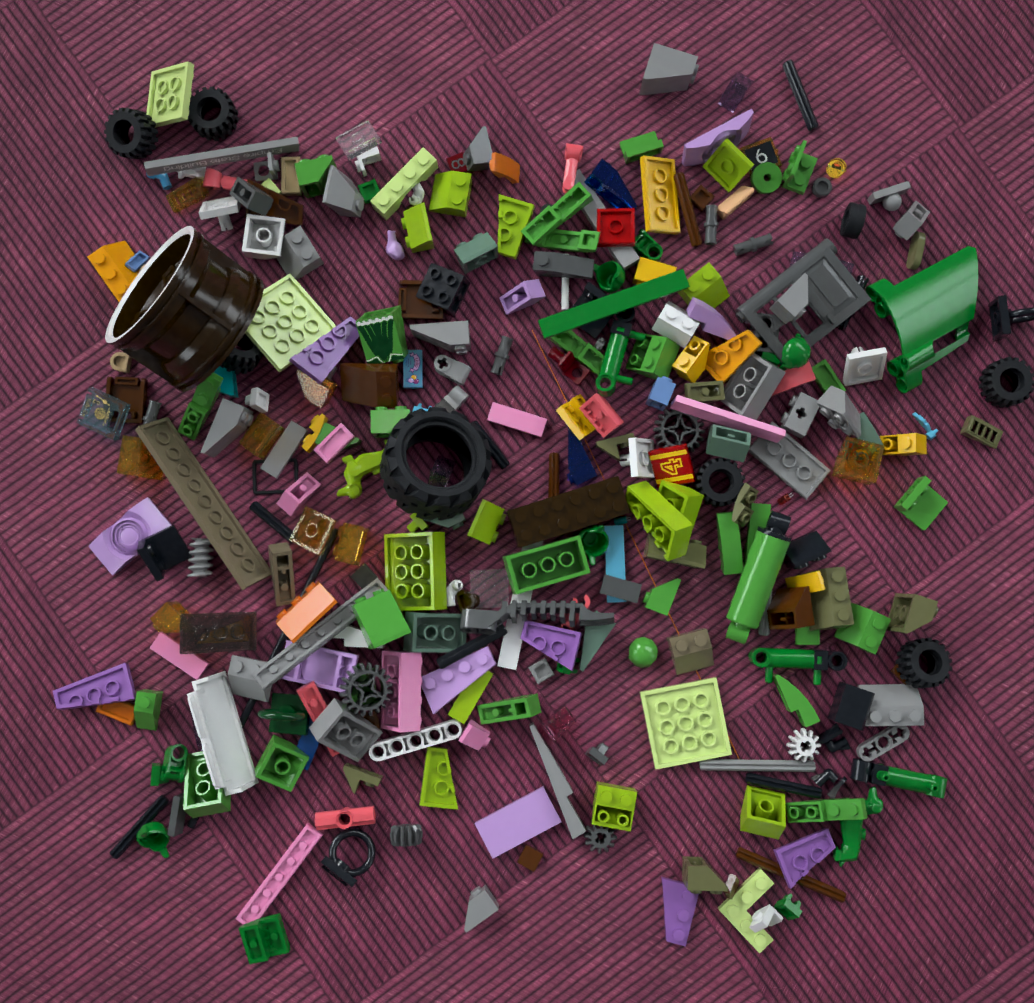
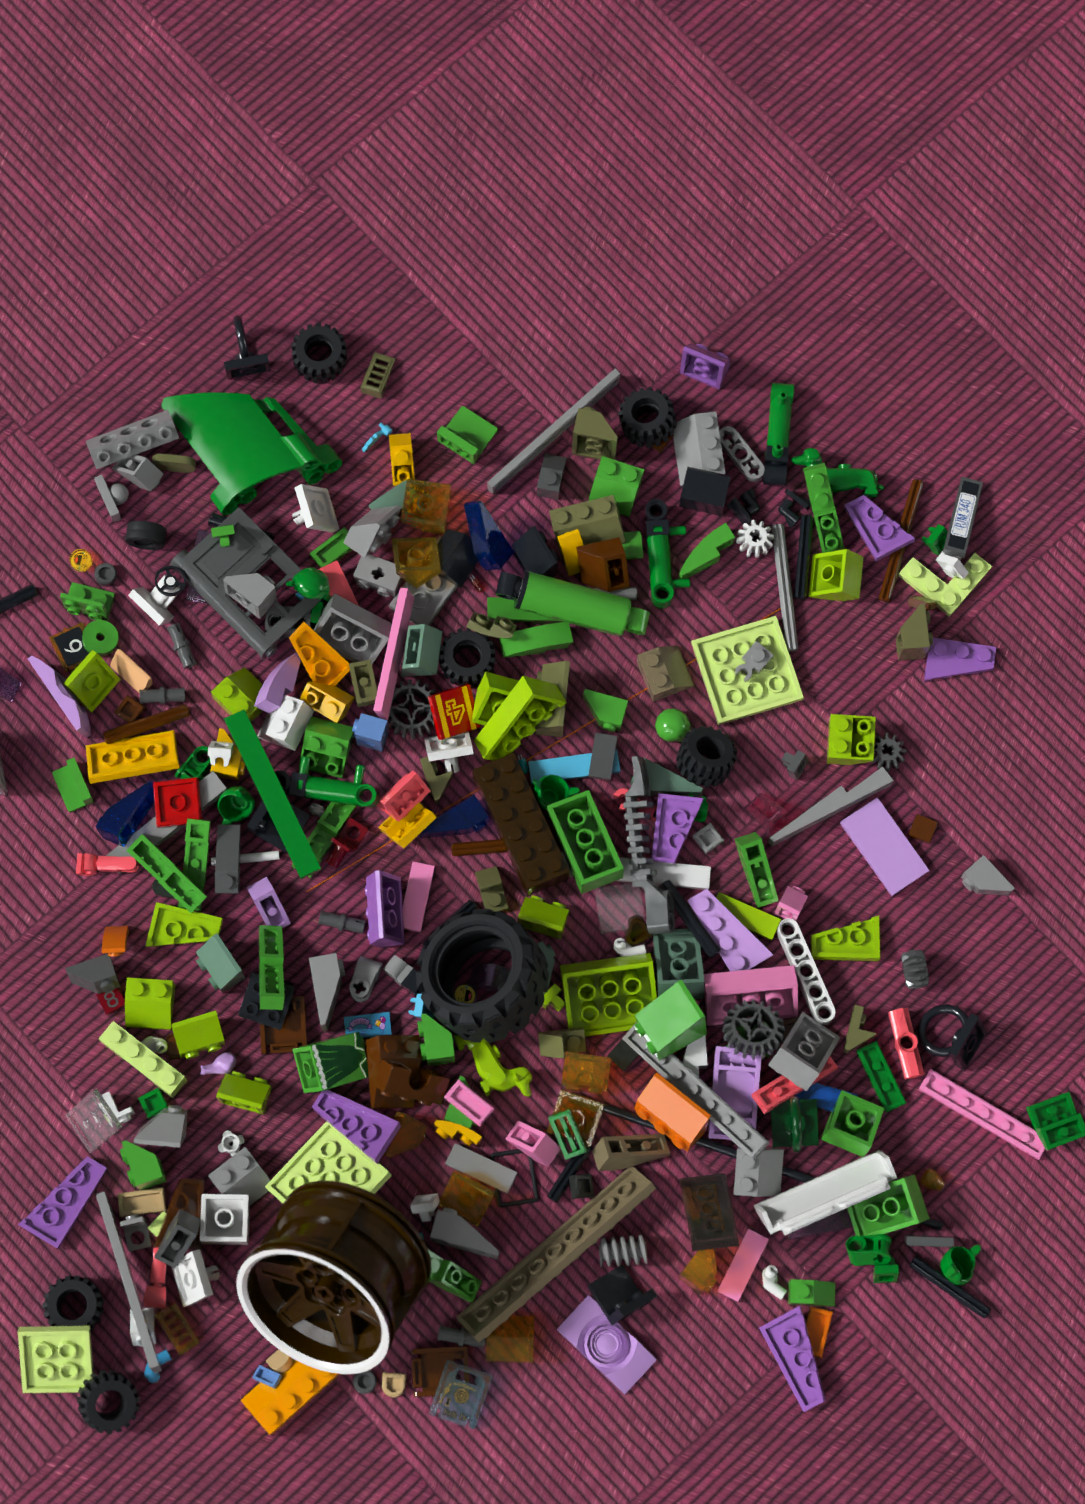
camera: 100 degrees left, 10 degrees down
none -> medium lavender wing [18,1156,108,1249]
none -> light grey brick [85,410,179,469]
none -> white piece [128,566,186,625]
none -> white tile [208,741,234,766]
none -> bright green tile [211,524,235,547]
none -> lime slope [216,1071,272,1115]
none -> white plate [218,1131,244,1156]
none -> bright green slope [259,925,285,1010]
none -> medium lavender slope [365,870,405,948]
none -> reddish brown arch [373,1059,450,1106]
none -> clear yellow slope [392,537,441,588]
none -> black slope [423,529,485,588]
none -> tile [454,983,477,1003]
none -> clear blue slope [464,501,514,570]
none -> olive slope [475,866,508,913]
none -> light grey tile [487,369,620,494]
none -> dark grey slope [537,454,567,500]
none -> olive slope [538,1027,586,1059]
none -> green tile [548,1108,588,1160]
none -> pearl dark grey tile [569,1174,595,1199]
none -> black tyre [676,726,737,788]
none -> medium lavender slope [680,343,731,390]
none -> light grey plate [735,641,773,683]
none -> white arm [762,1265,787,1300]
none -> green tile [856,1041,906,1113]
none -> clear yellow hose [920,1167,945,1191]
none -> tile [943,477,983,558]

